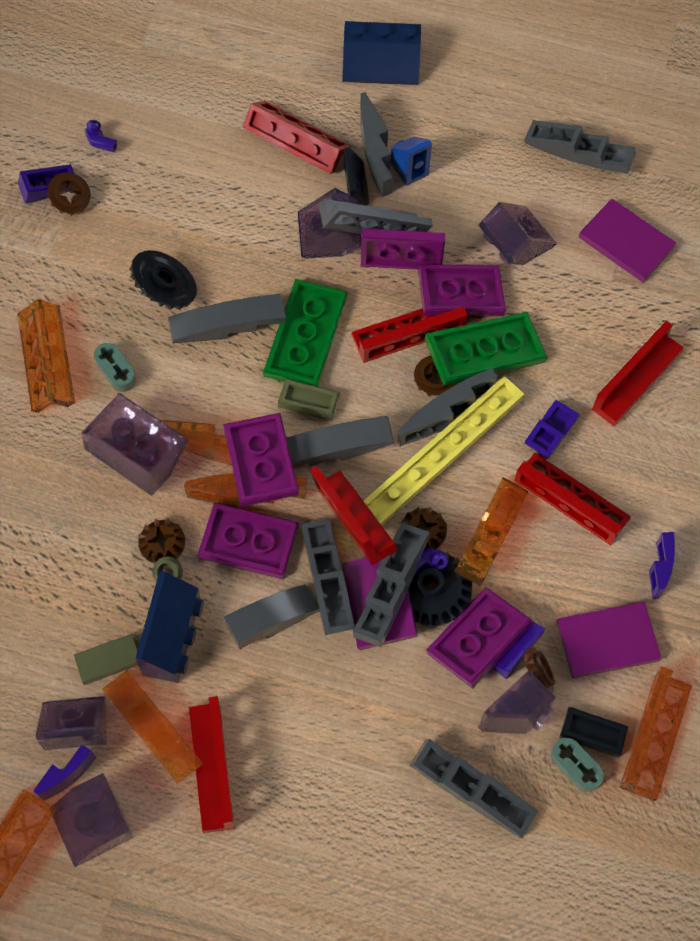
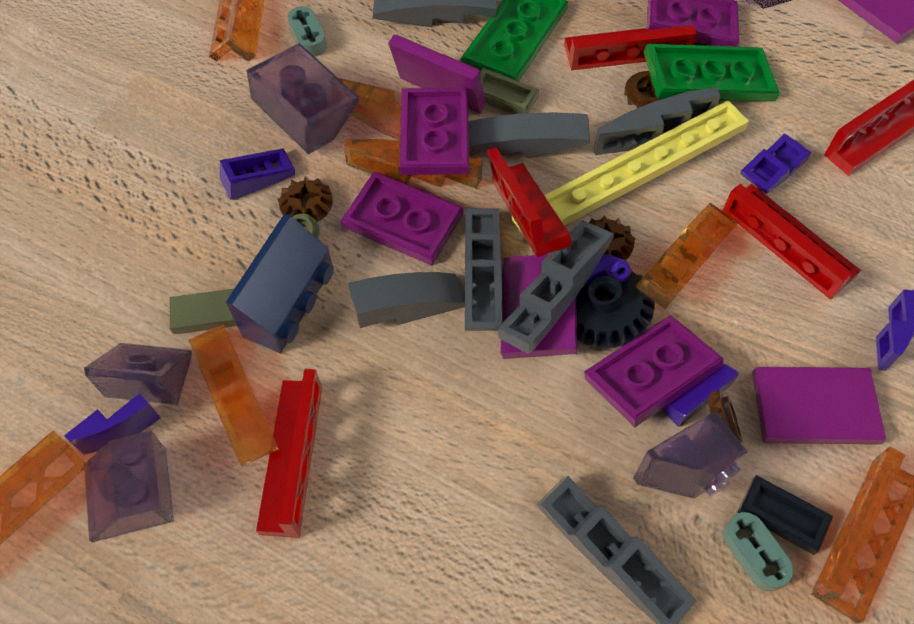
camera: 15 degrees right, 5 degrees down
none -> dark purple slope [220,148,295,200]
none -> magenta tile [388,34,486,114]

